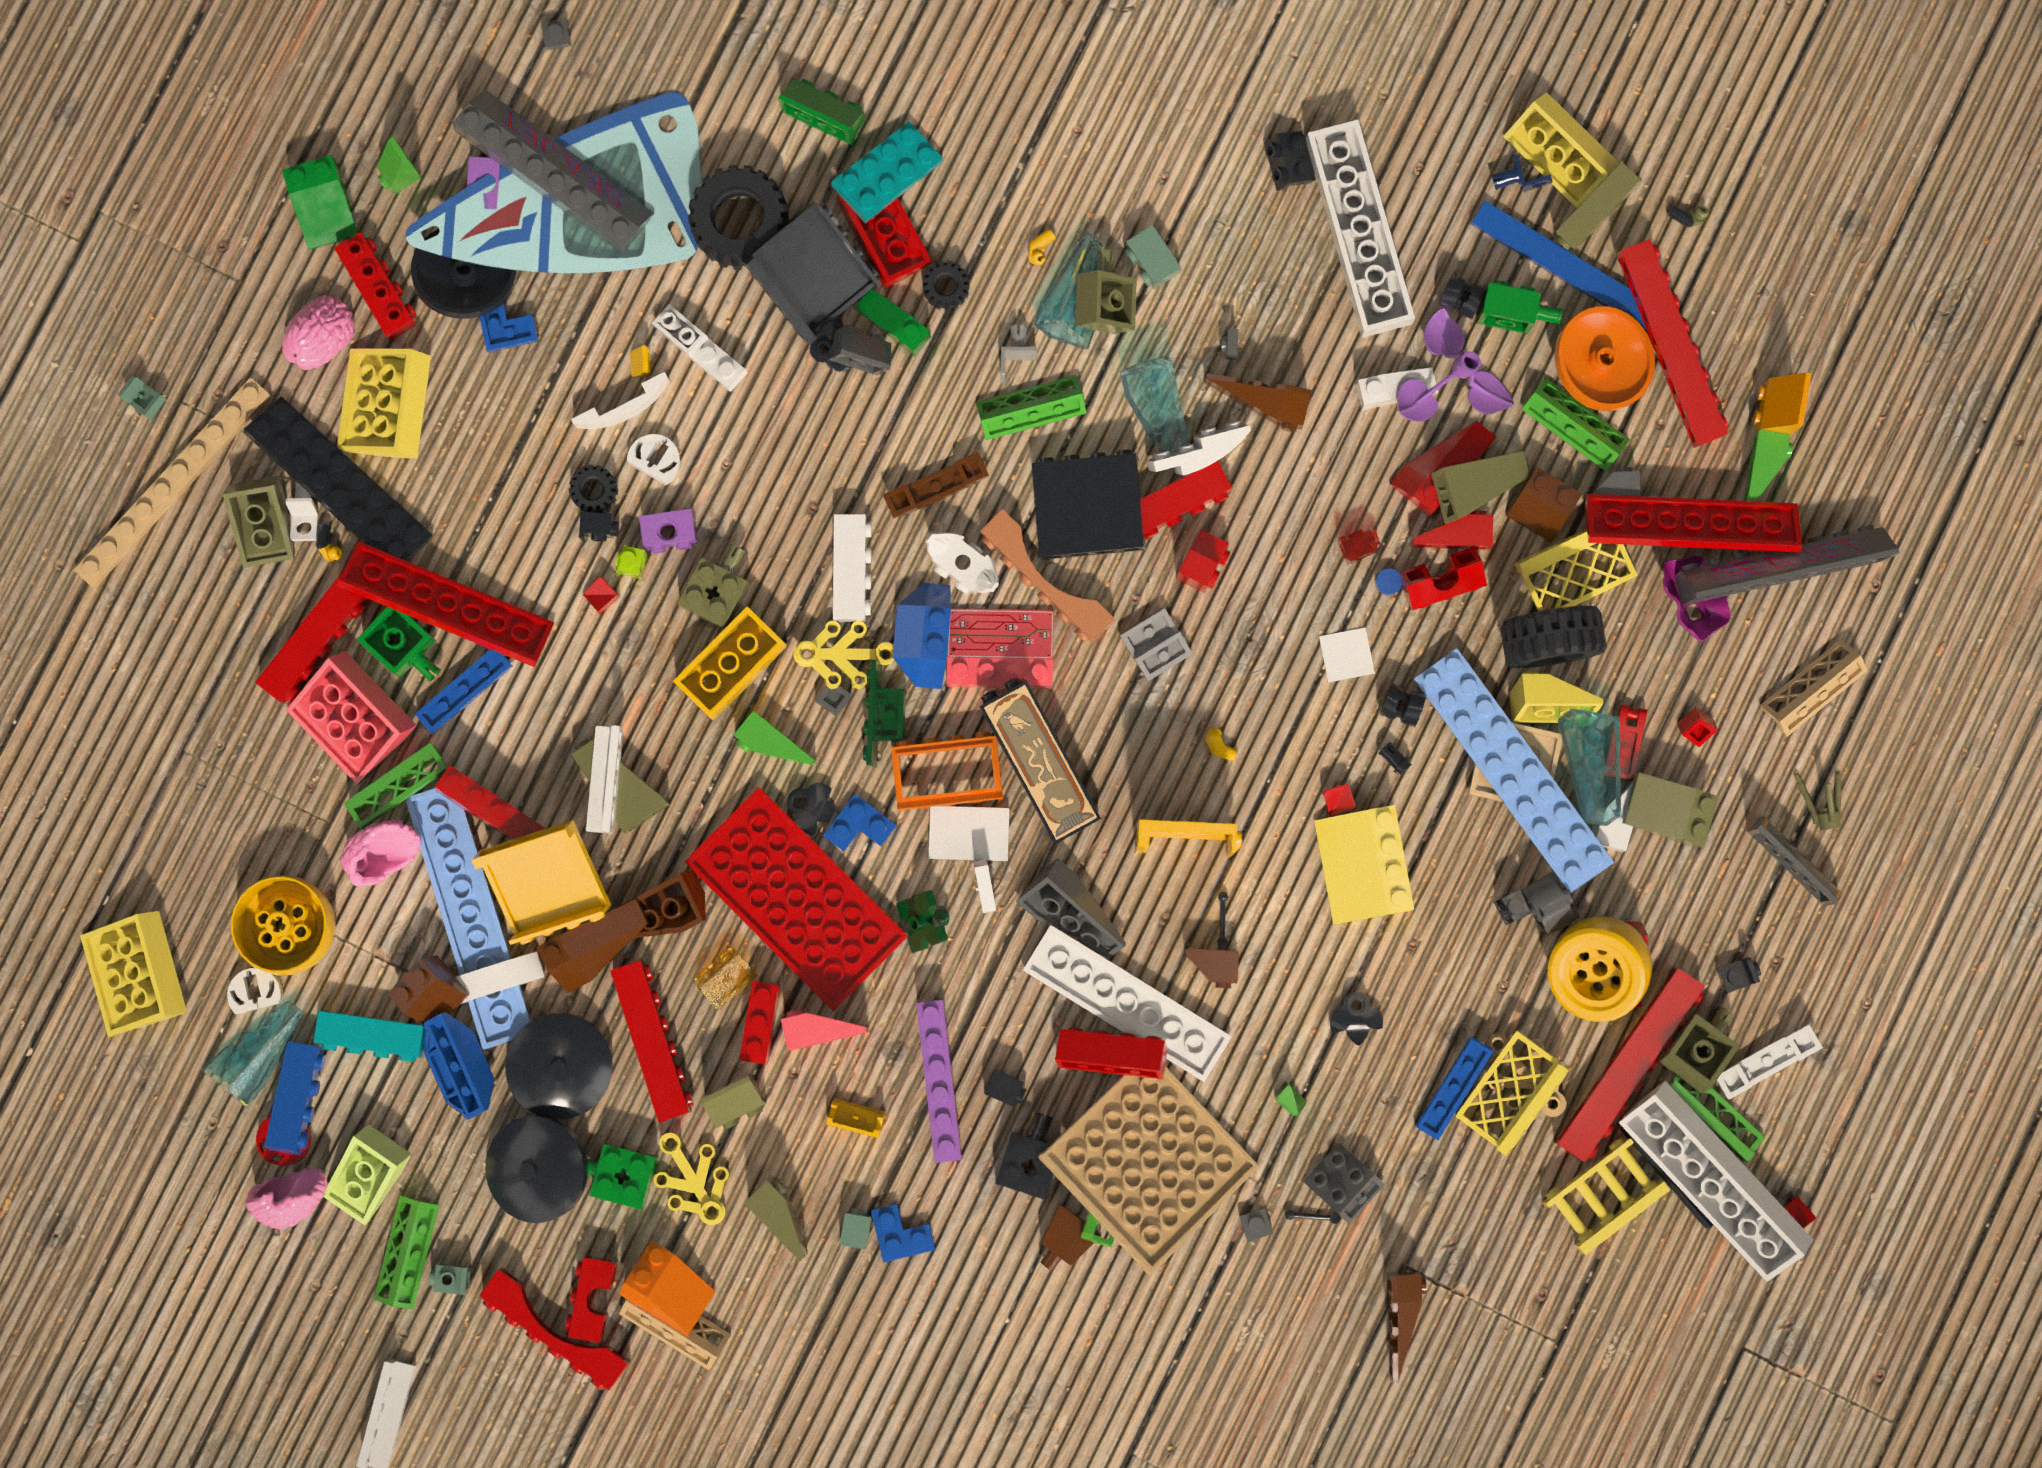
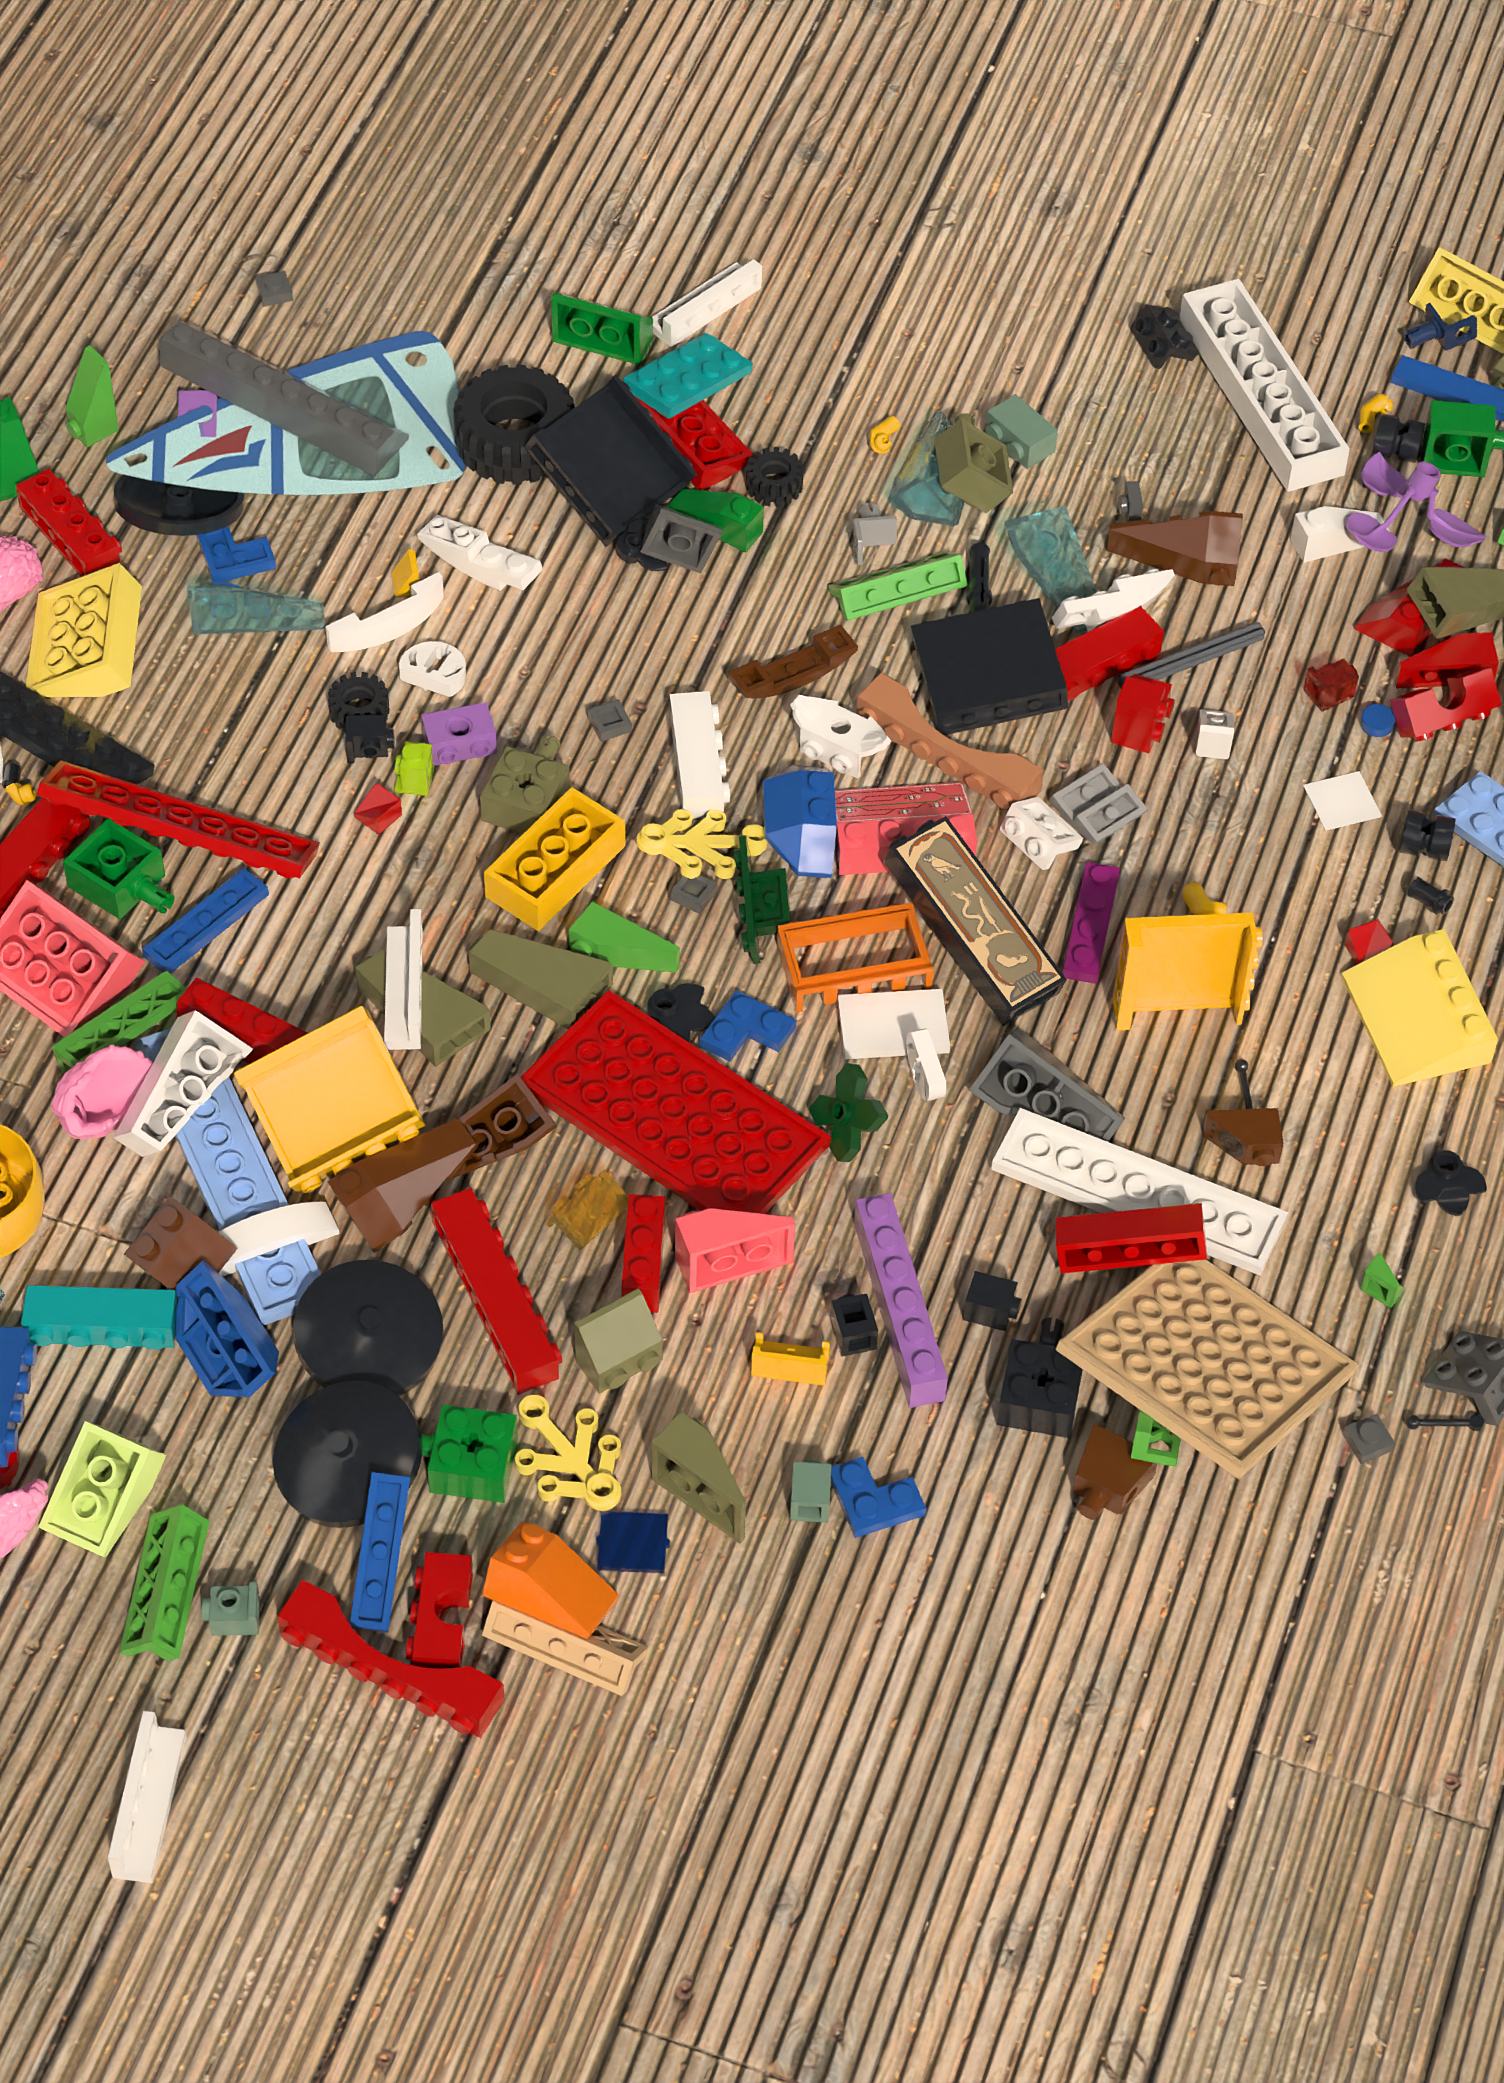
camera: 15 degrees left, 30 degrees down
none -> white wedge [113,1010,253,1157]
none -> clear light blue wedge [187,582,325,635]
none -> blue plate [350,1472,410,1633]
none -> olive slope [468,929,613,1029]
none -> dark grey plate [588,700,632,742]
none -> clear blue piece [596,1511,670,1574]
none -> white fence [652,259,762,347]
none -> black brick [830,1293,878,1357]
none -> black pin [966,543,992,613]
none -> white bracket [1000,797,1084,870]
none -> magenta plate [1063,862,1120,984]
none -> axle [1117,622,1265,689]
none -> white slope [1196,709,1234,759]
none -> yellow arm [1358,394,1393,433]

